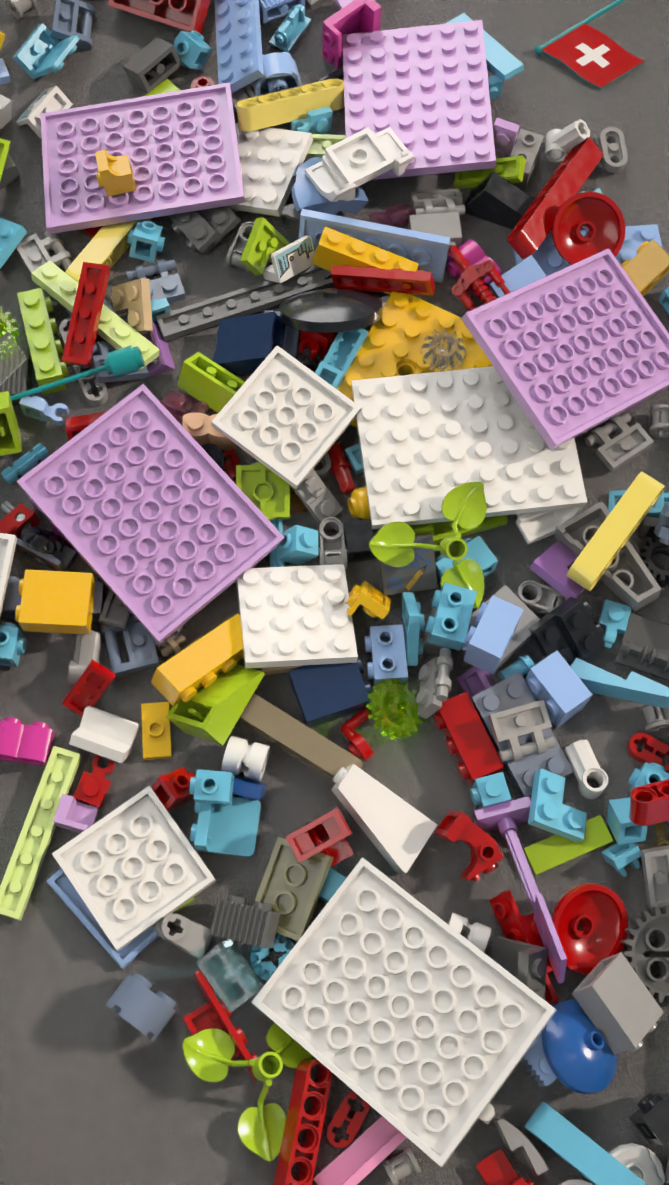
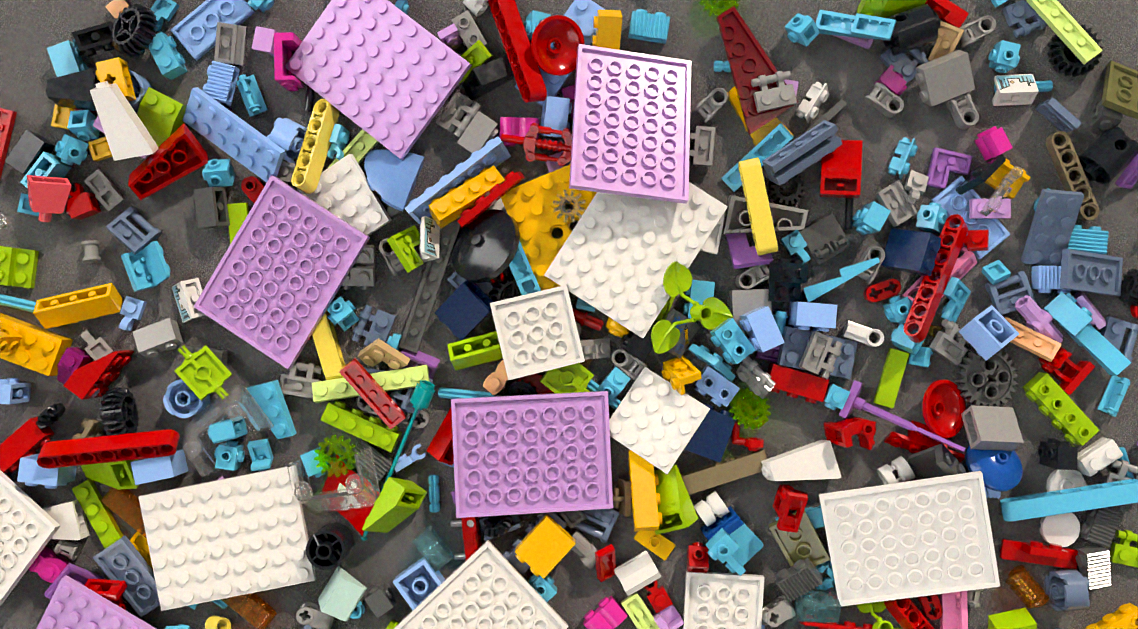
camera: 50 degrees left, 20 degrees up
yellow brick [95,150,136,197] -> none
clear pink plate [161,389,209,421] -> none
white piece [305,127,415,202] -> none
clear pink plate [369,203,414,225] -> none
light grey slope [493,1118,549,1176] -> none
medium azure plate [528,768,587,843] -> none

